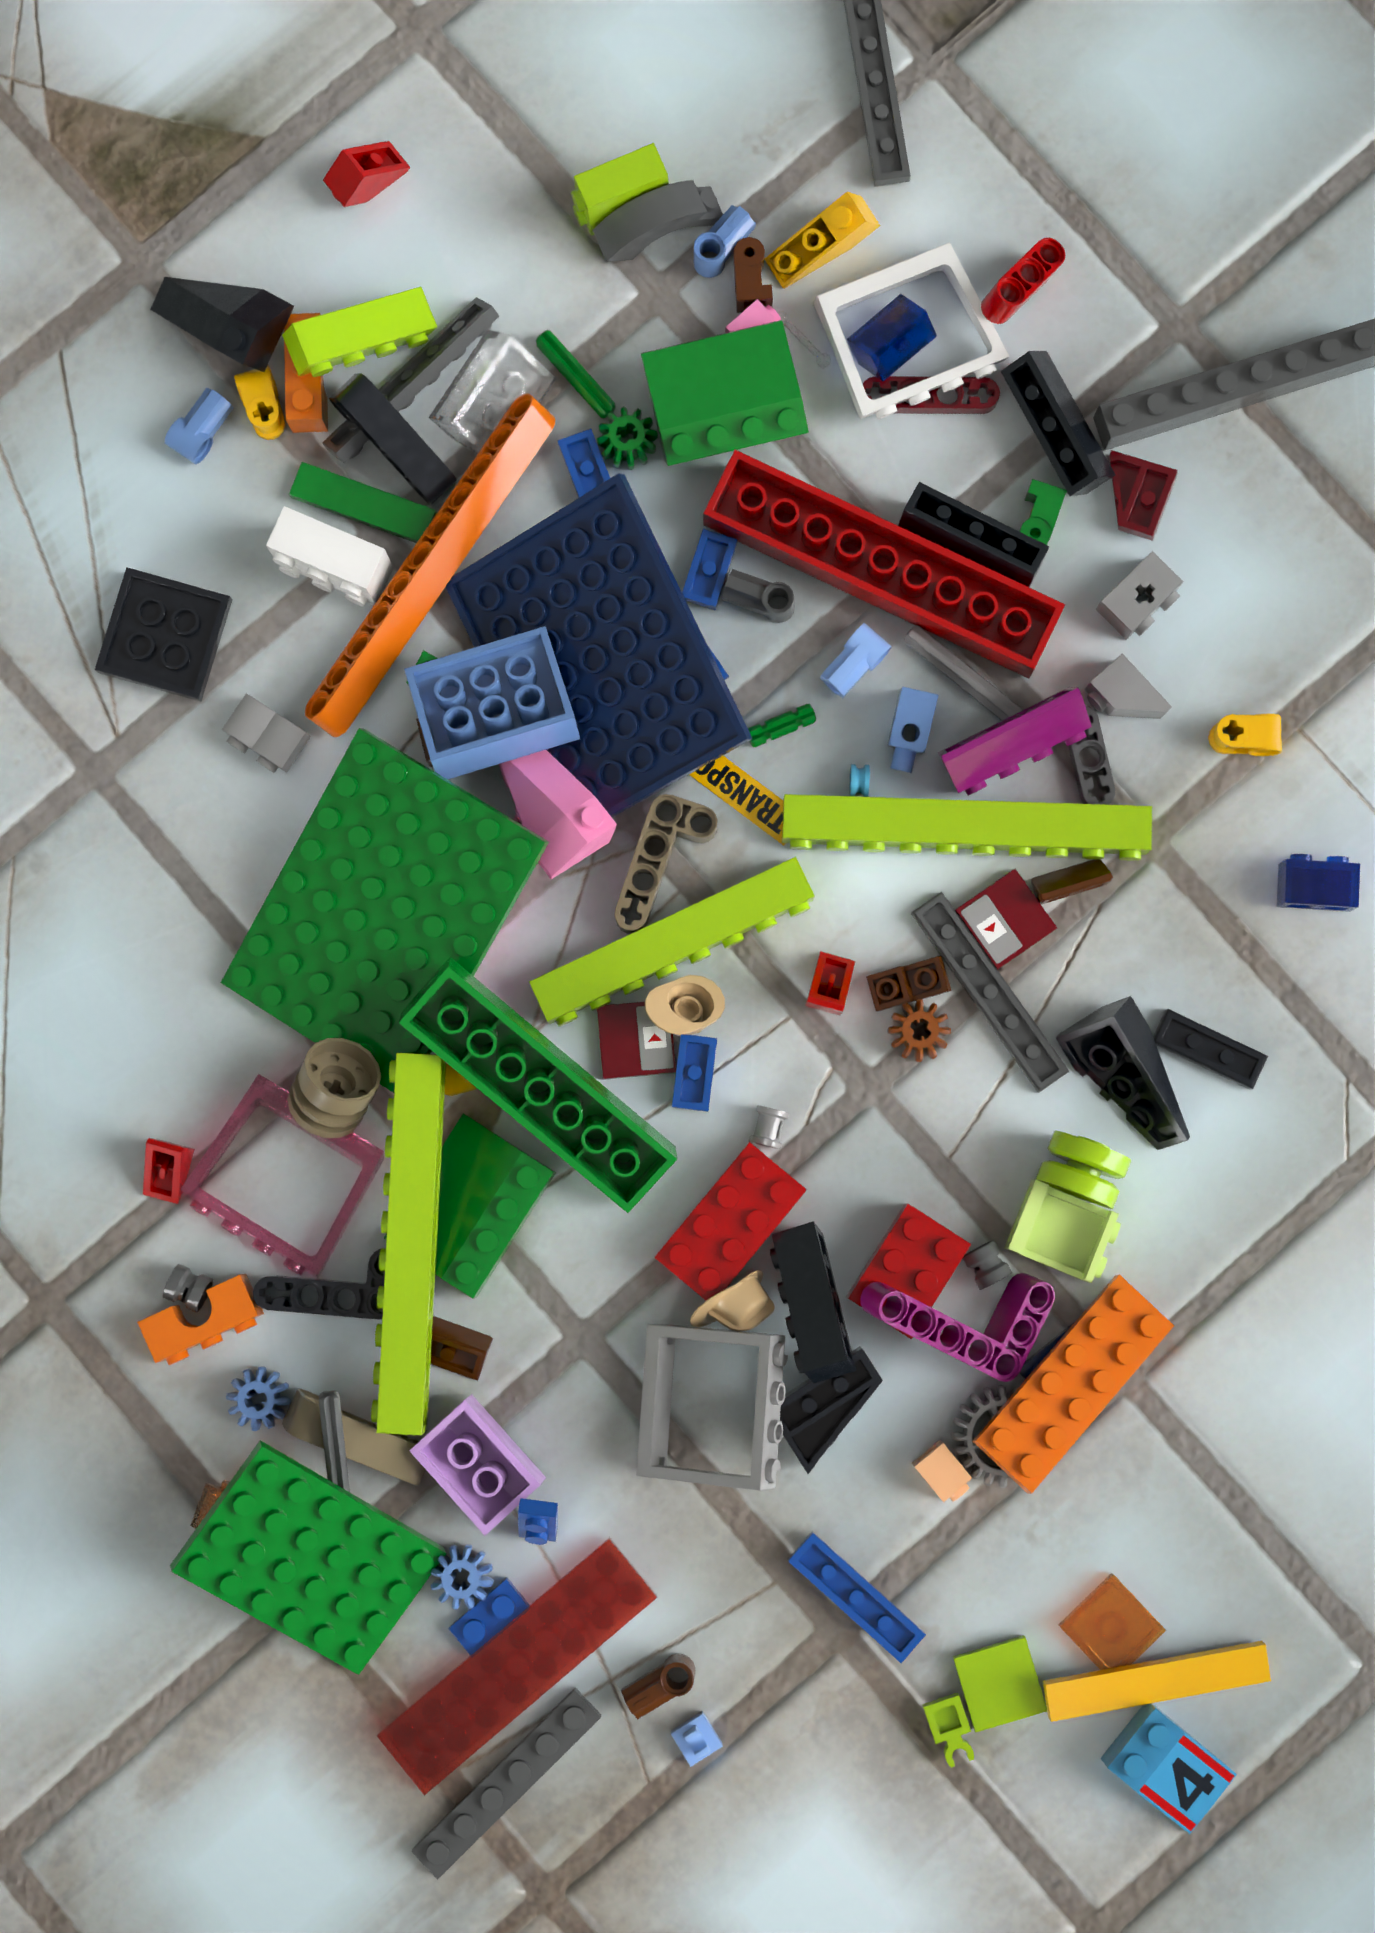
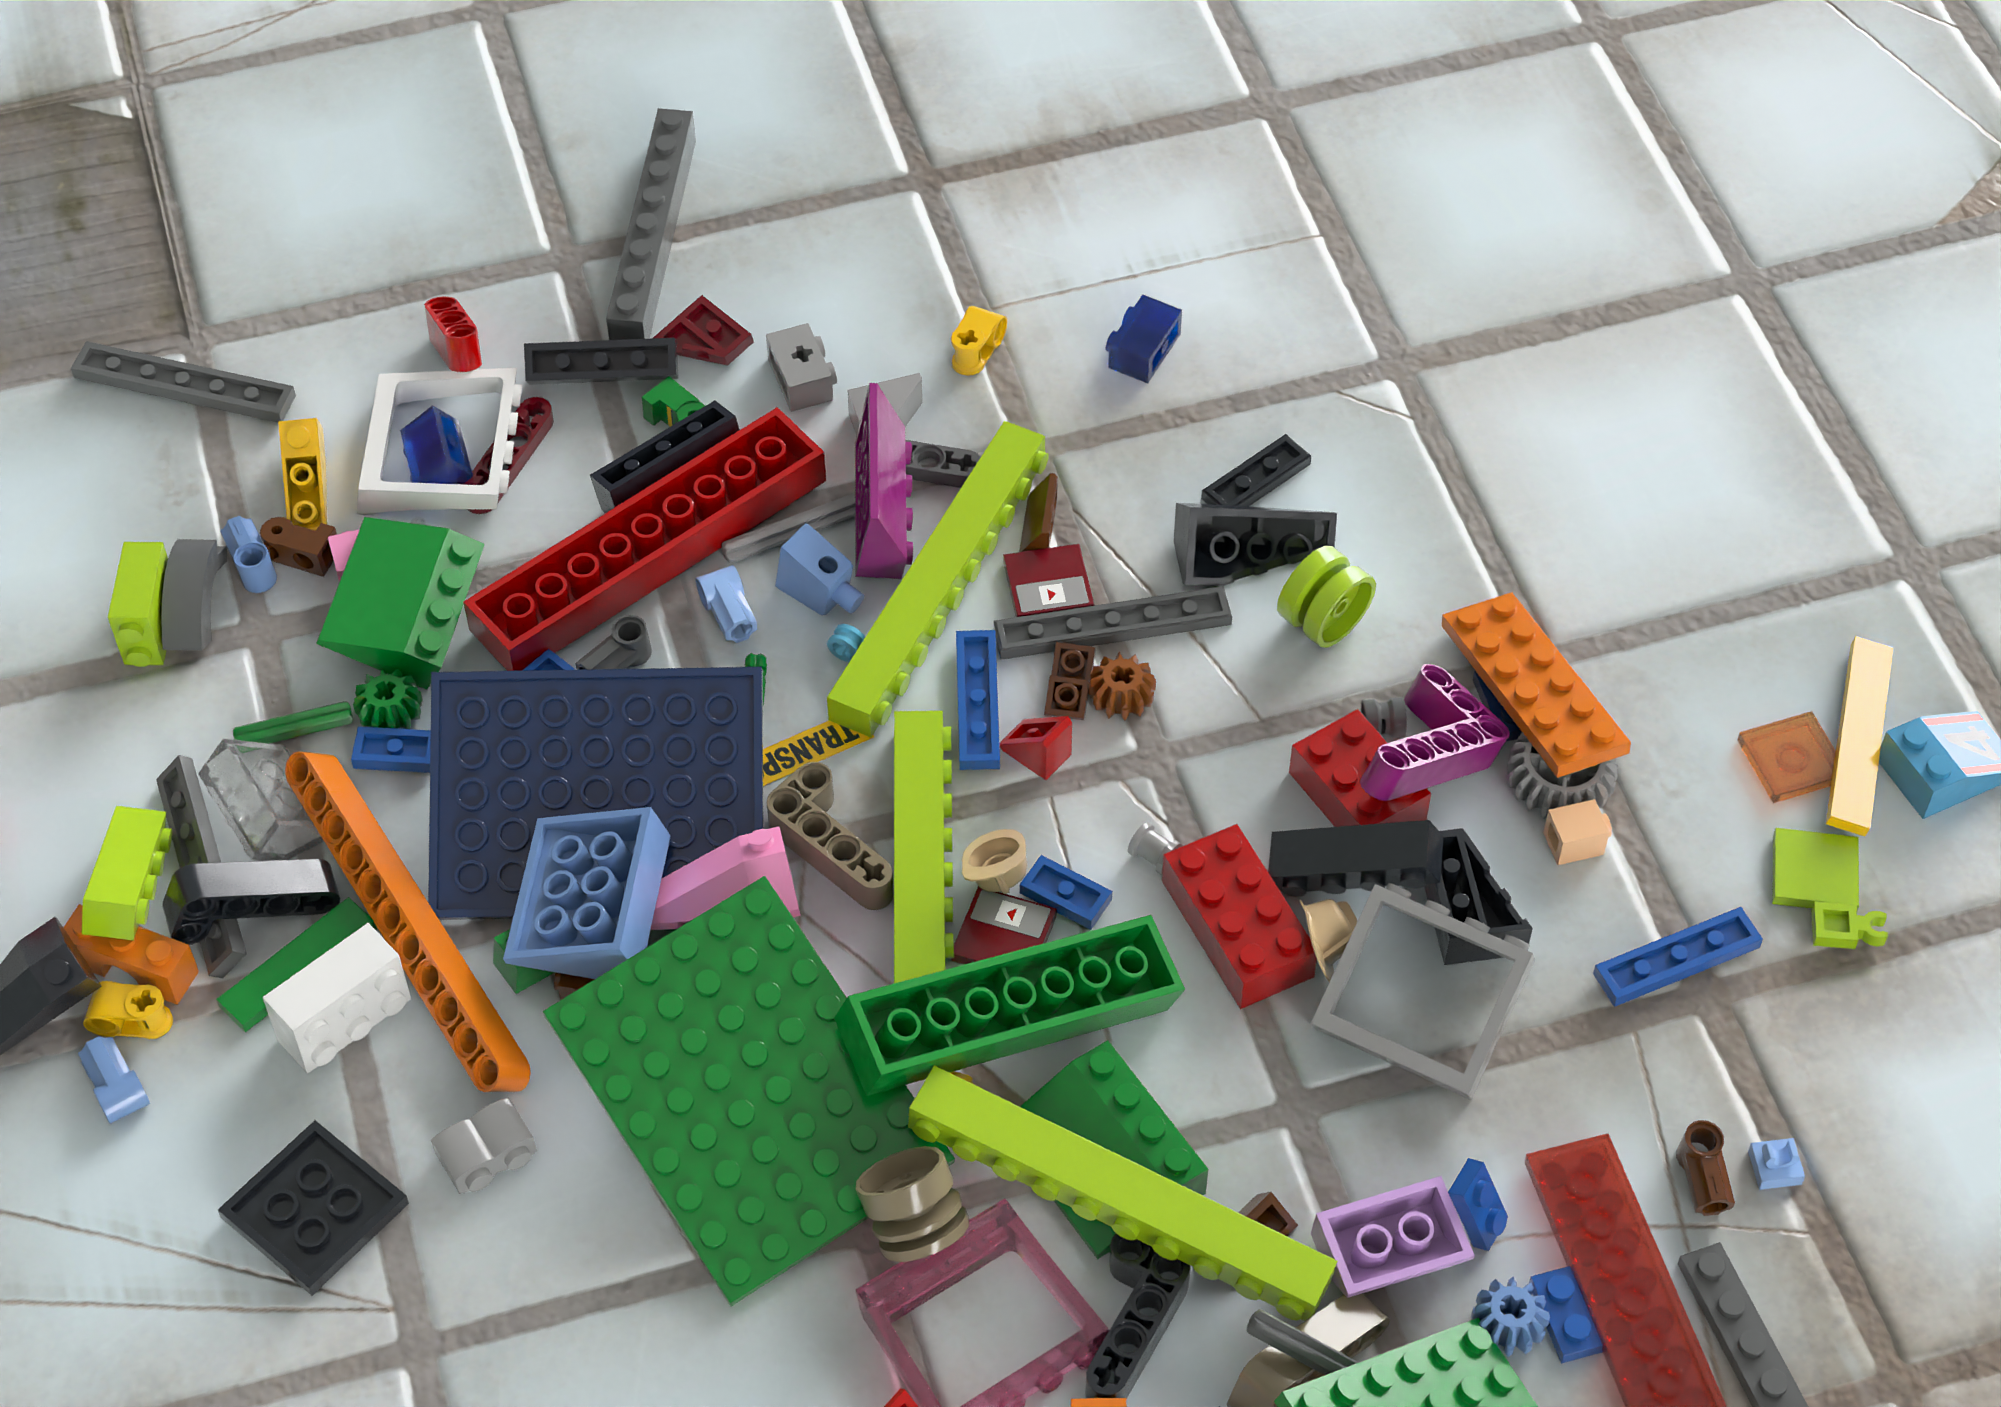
camera: 70 degrees left, 30 degrees down
yellowish green panel [1004,1179,1121,1283] -> none
none -> blue plate [956,630,1000,770]

